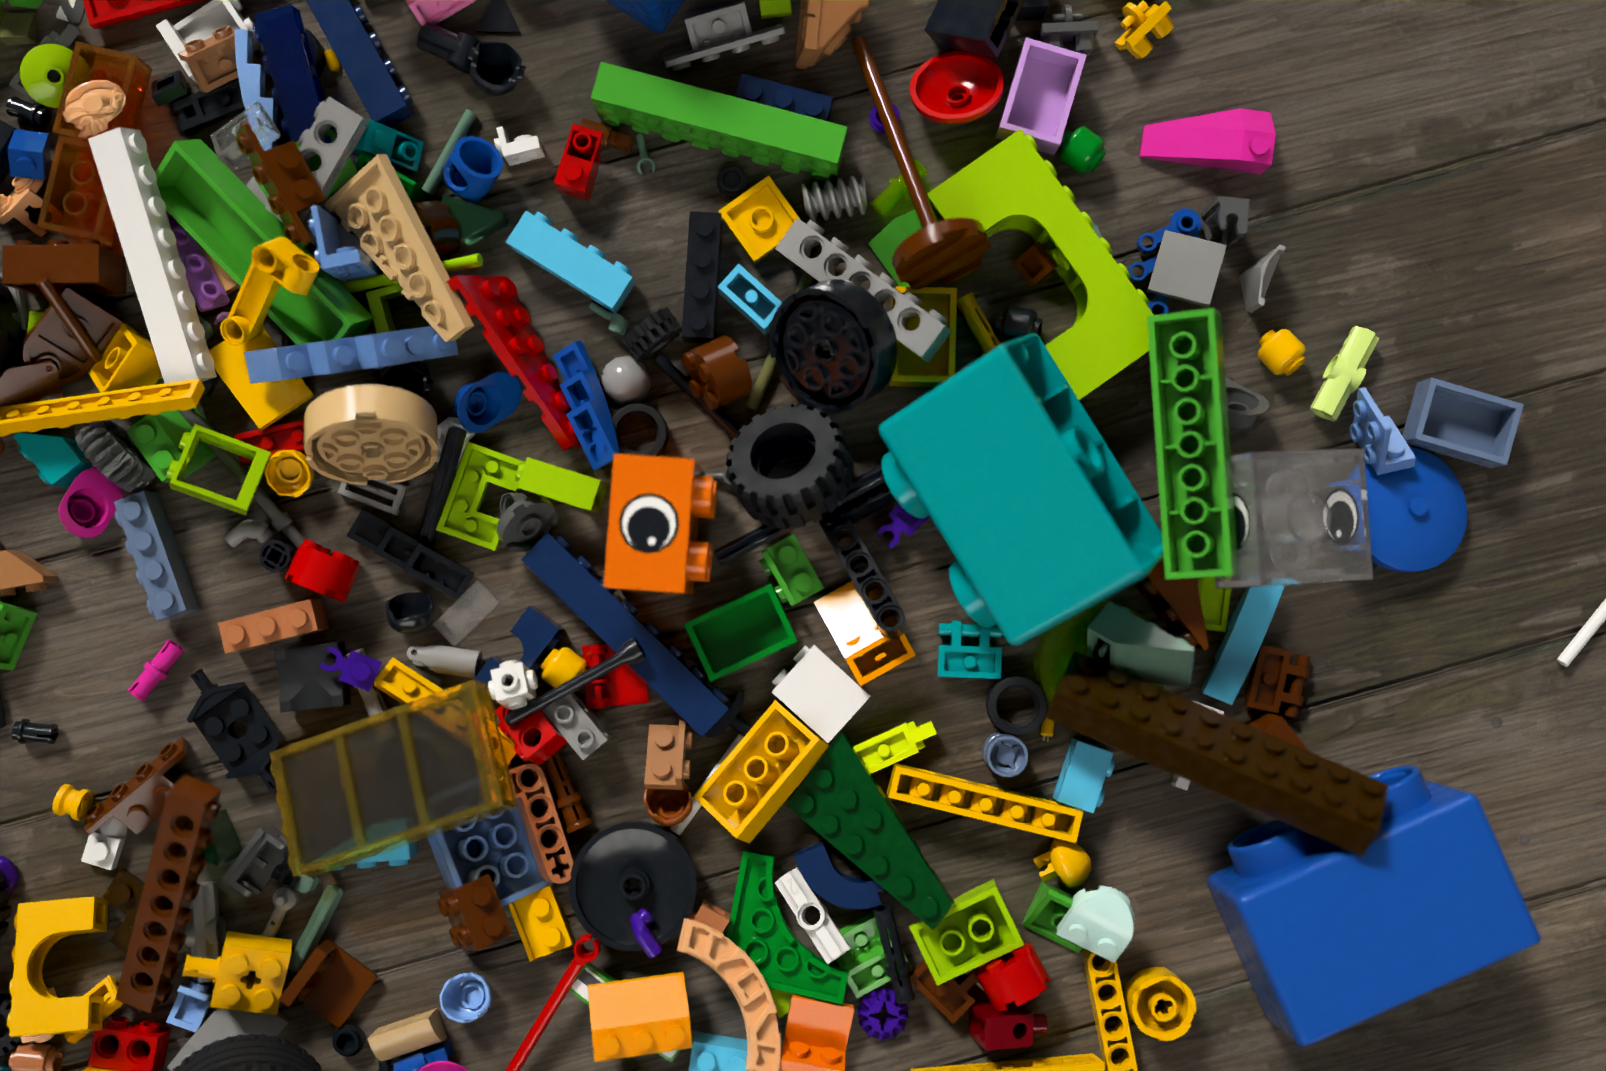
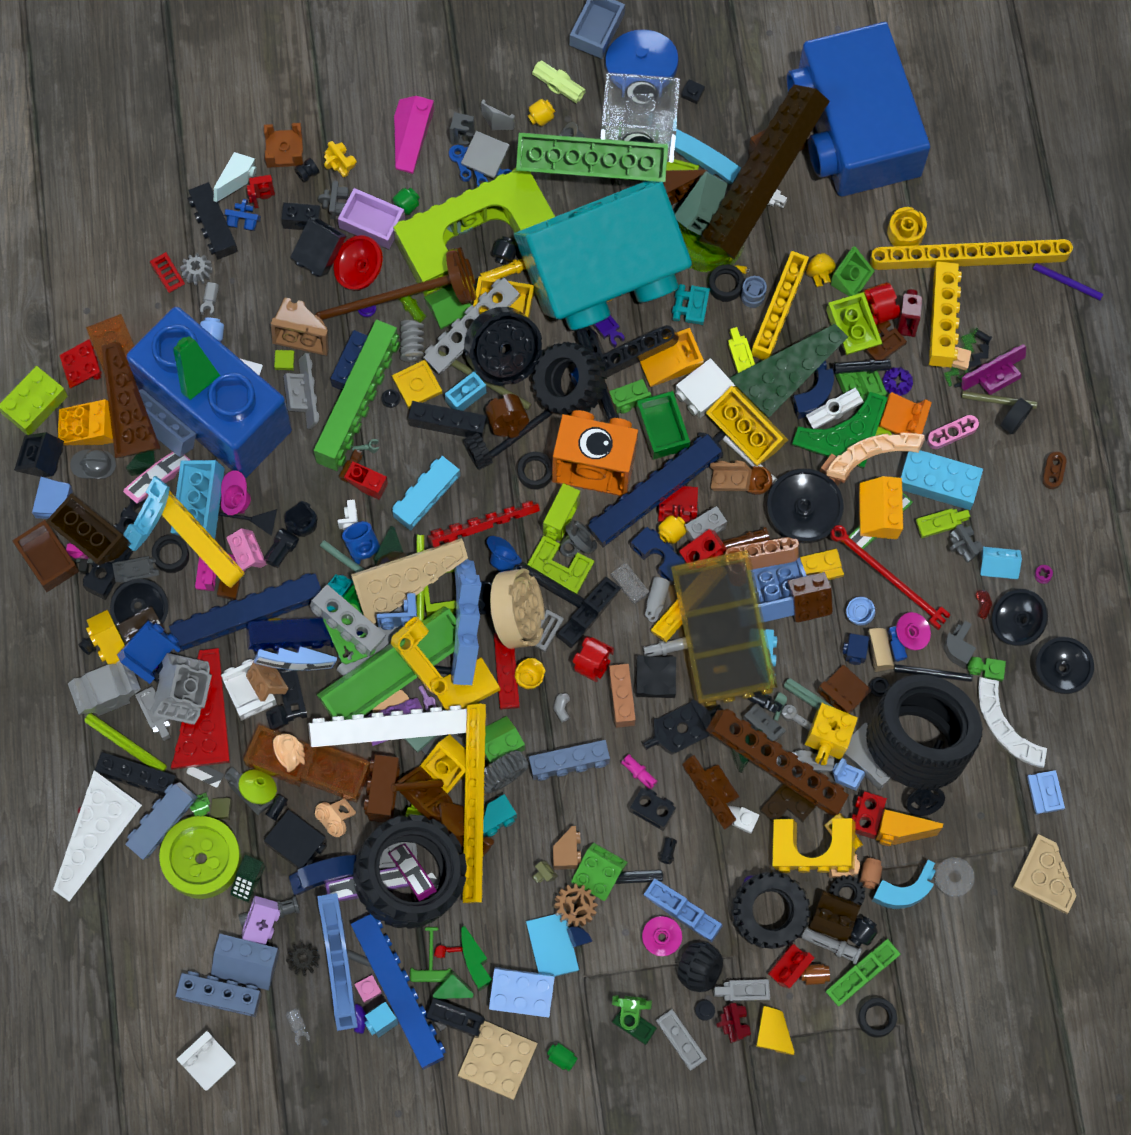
camera: 85 degrees left, 15 degrees down
blue brick [7,129,51,180] -> none
yellow wheel [52,784,93,821] -> none
dark pink piece [58,468,123,538] -> none
lime window [166,424,271,516] -> none
dark grey bar [178,408,305,549] -> none
clear slope [210,102,281,168] -> none
reddish brown bracket [236,122,325,250] -> none
black wheel [259,540,297,572] -> none
dark purple plate [320,647,382,692] -> none
black hair [386,592,435,634] -> none
white brick [488,660,538,709] -> none
black piece [505,637,647,726] -> none
blue slope [553,341,620,471] -> none
sand green hand [589,302,628,336] -> none
light grey hair [601,355,651,406] -> none
dark purple arm [630,908,662,958] -> none
reddish brown plate [1013,242,1058,287] -> none
medium azure brick [1052,738,1115,813] -> none
light aqua slope [1056,886,1135,963] -> none
reddish brown plate [1244,645,1311,718] -> none
medium blue bracket [1350,387,1416,475] -> none
none -> black brick [629,788,676,831]
none -> black plate [681,79,705,104]
none -> dark blue brick [842,633,869,665]

